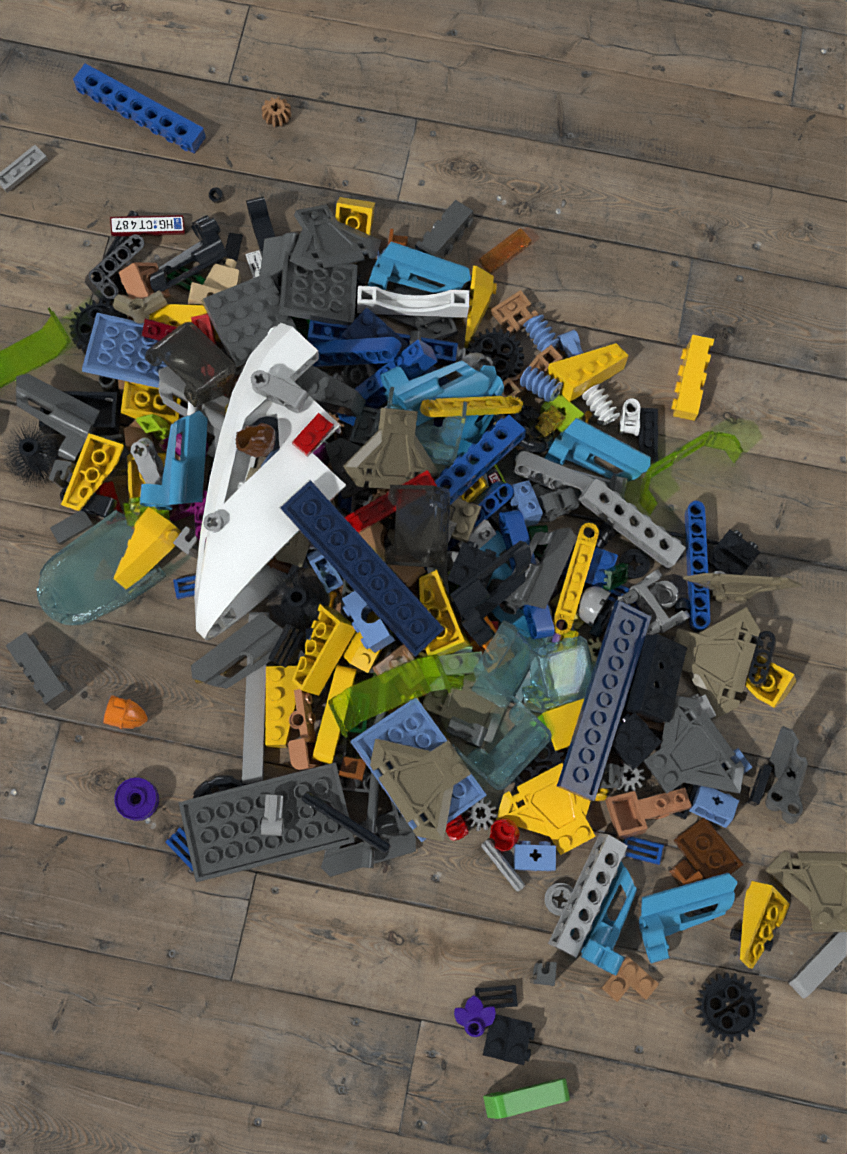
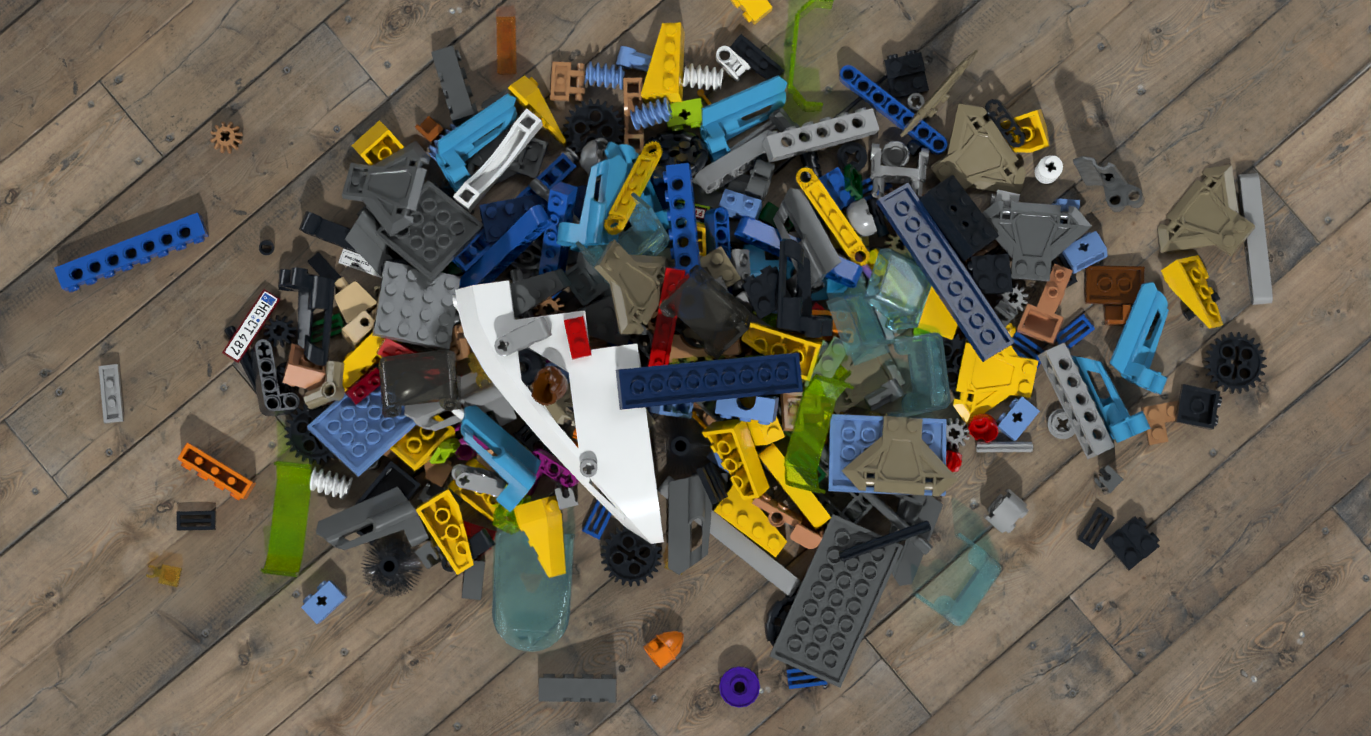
camera: 45 degrees left, 10 degrees up
light grey piece [261,795,284,836] -> none
dark orange panel [339,757,366,781] -> none
dark purple plate [454,995,496,1037] -> none
bright green beam [483,1078,570,1119] -> none
clear yellow brick [535,405,565,437] -> none
black tile [747,764,772,806] -> none
none -> orange brick [177,443,256,501]
none -> black gear [264,315,297,348]
none -> white piece [310,467,353,500]
none -> black gear [600,525,663,587]
none -> clear light blue windscreen [913,533,1001,626]
none -> light grey brick [983,488,1029,533]
none -> blue tile [1012,331,1045,369]
none -> white piece [1034,155,1063,184]
none -> black plate [1175,384,1222,430]

